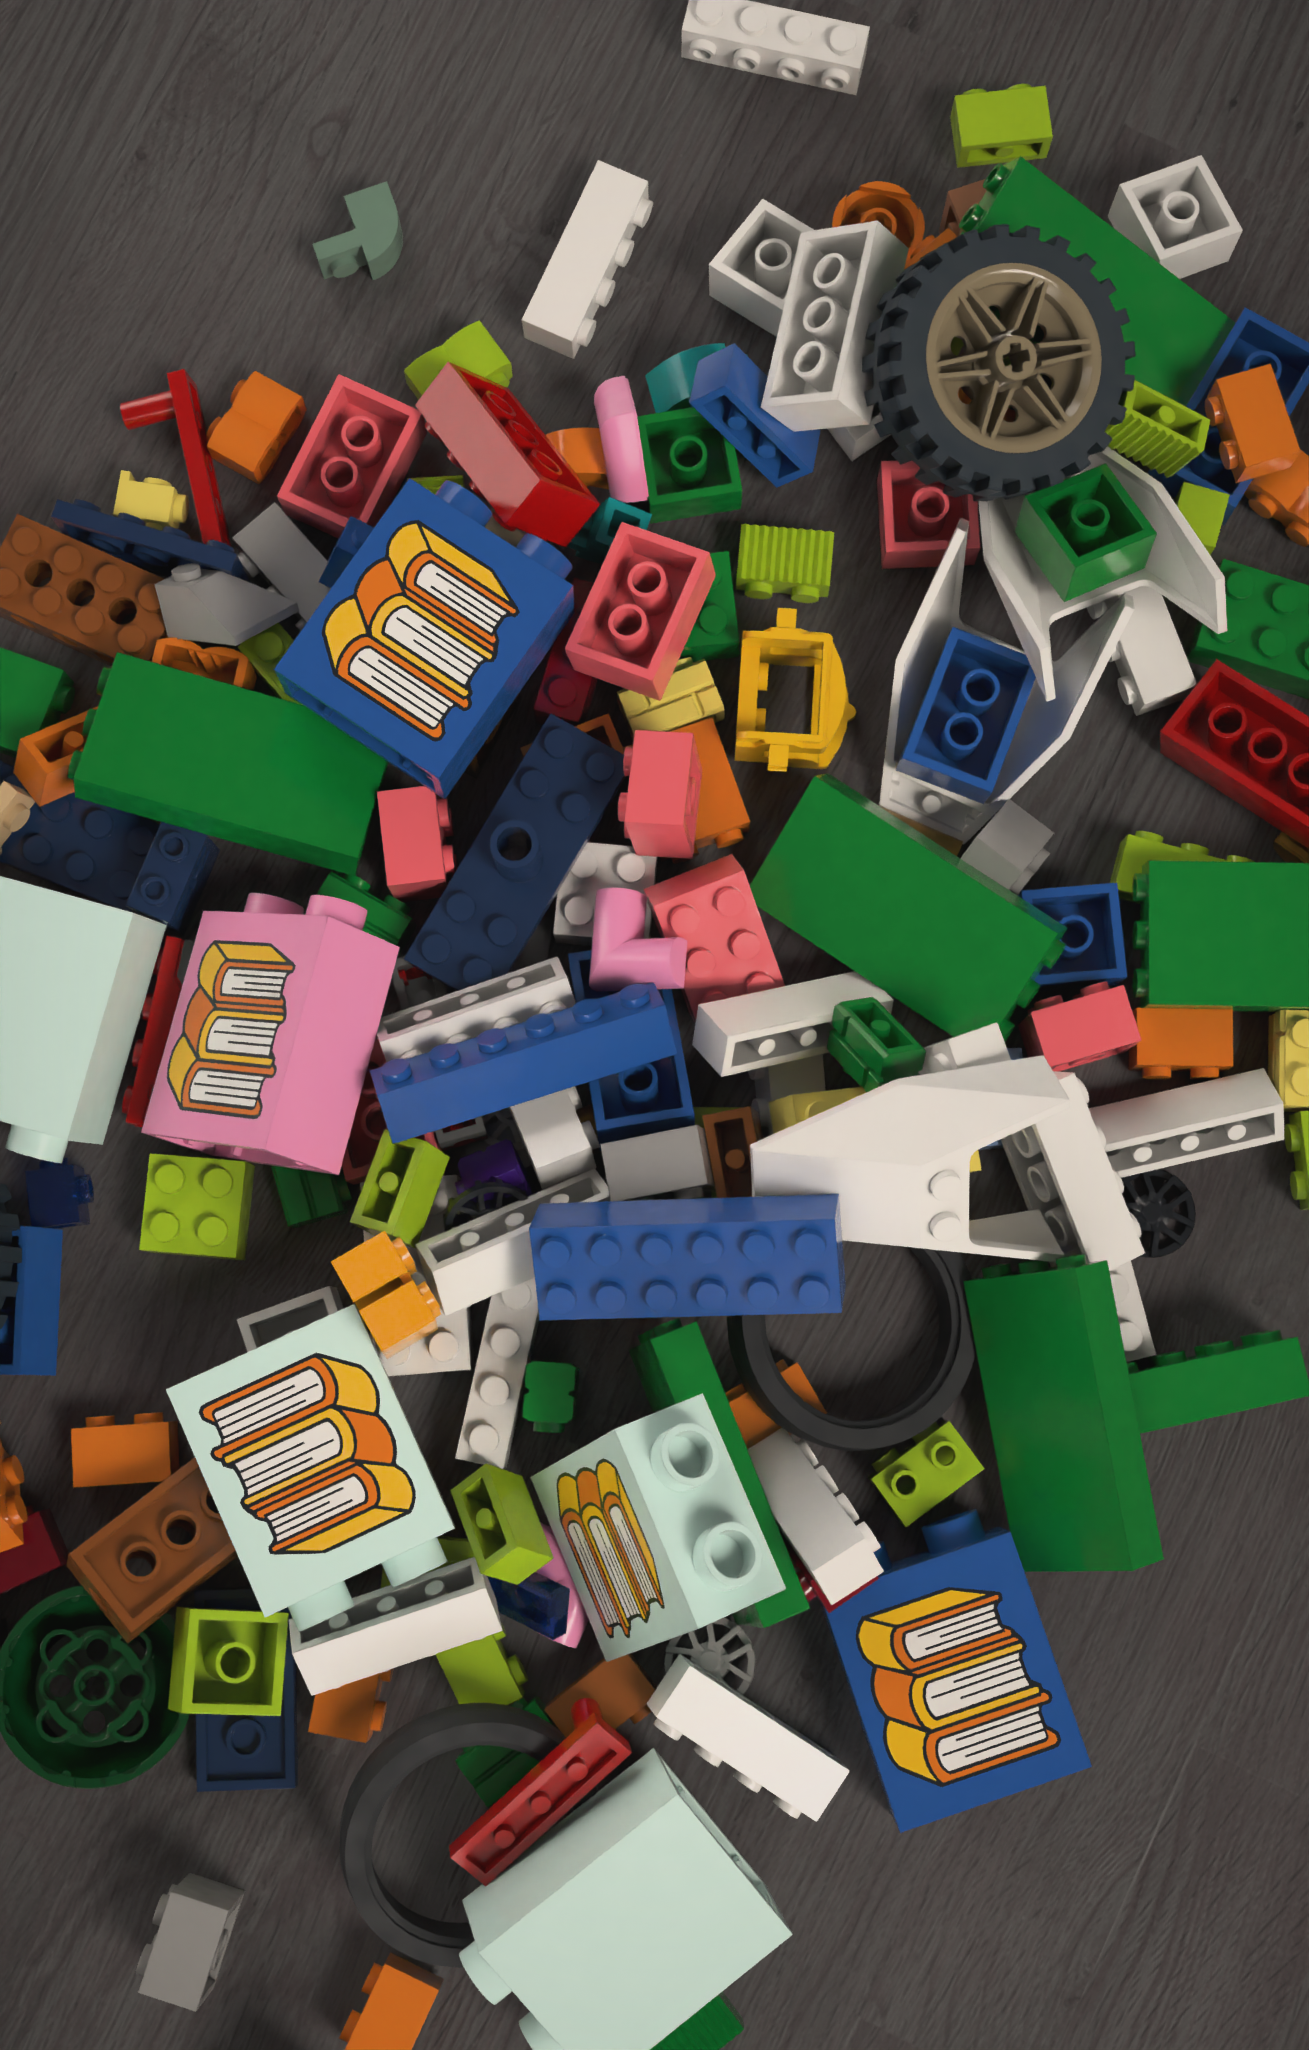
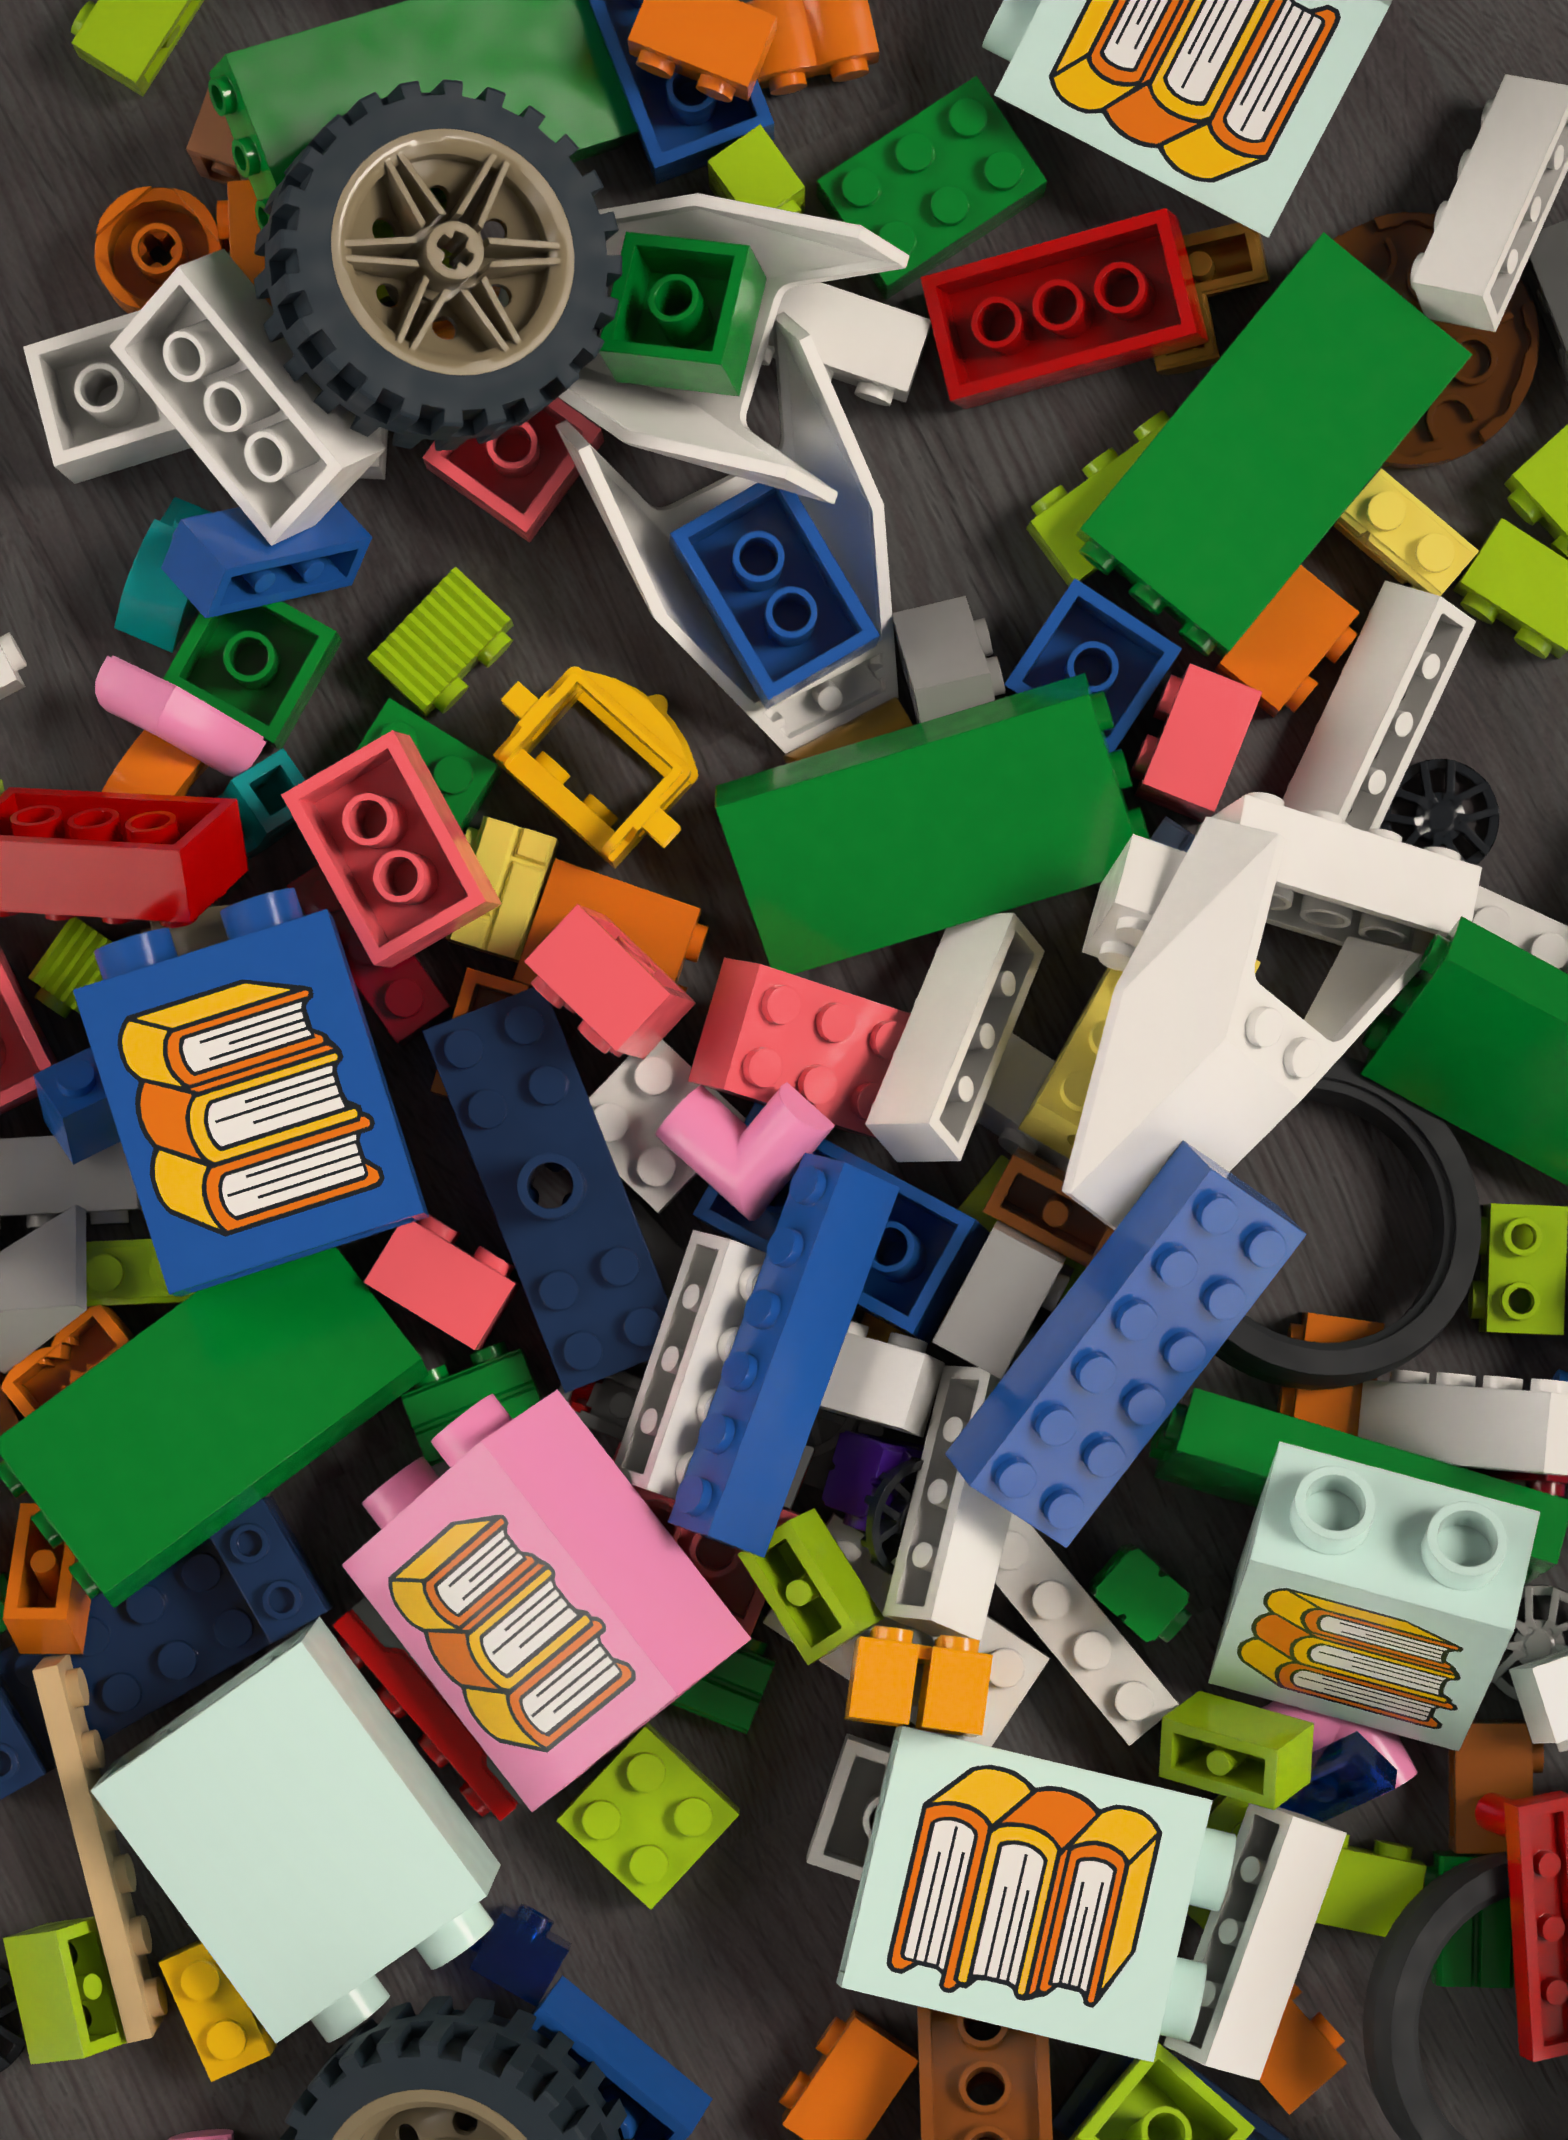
camera: 55 degrees left, 5 degrees up
green brick [826,997,926,1092] -> none
lime brick [1105,380,1210,478] -> none

